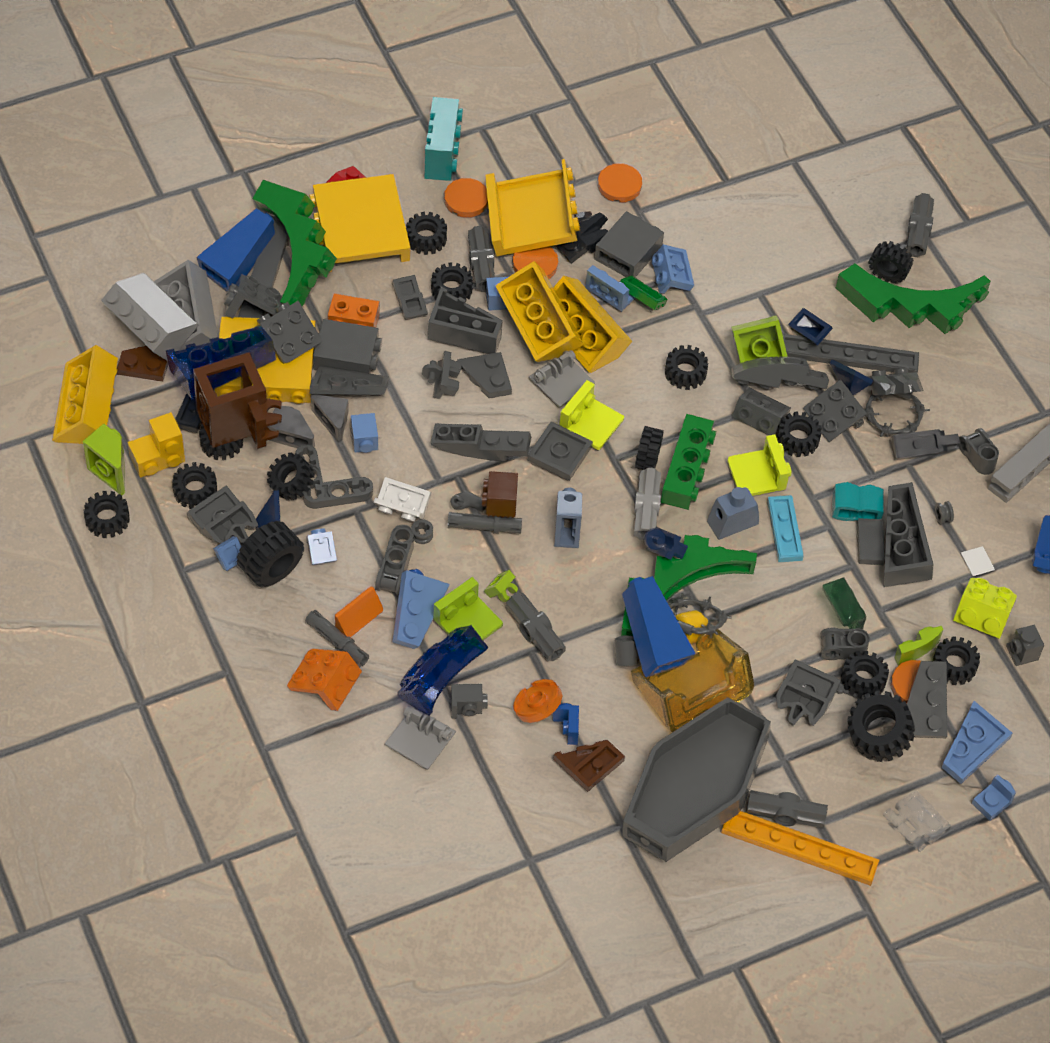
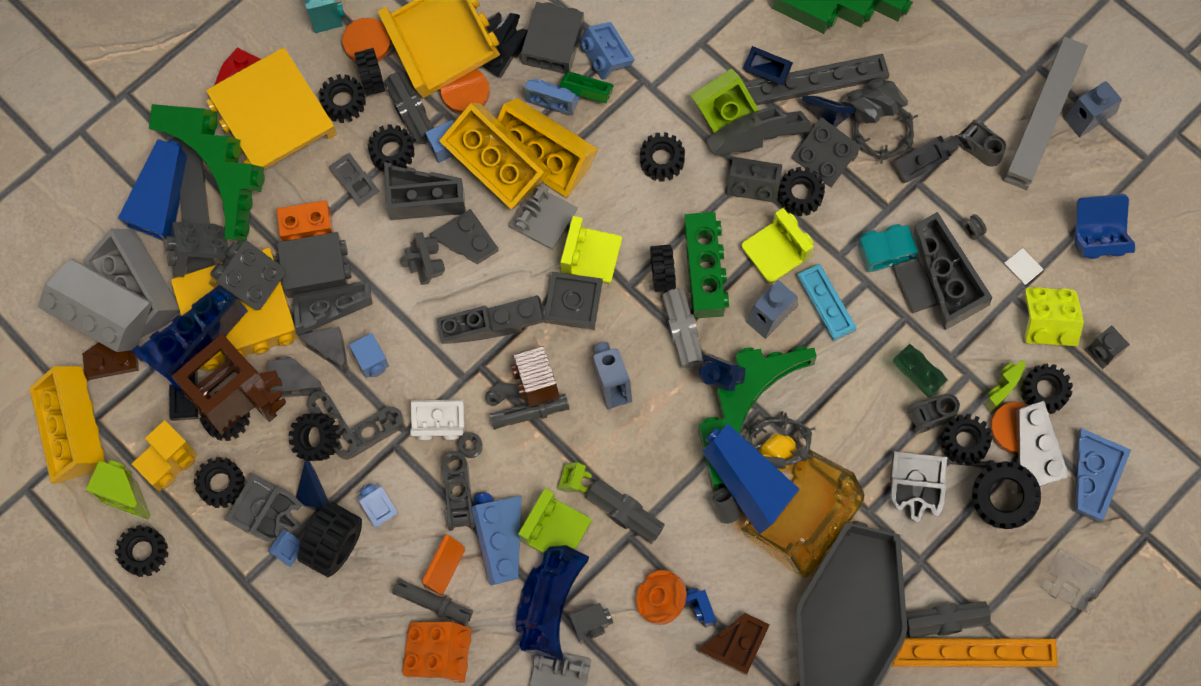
camera: 15 degrees left, 15 degrees up
medium blue bracket [971,775,1016,821] -> none
none -> black tyre [354,48,385,96]

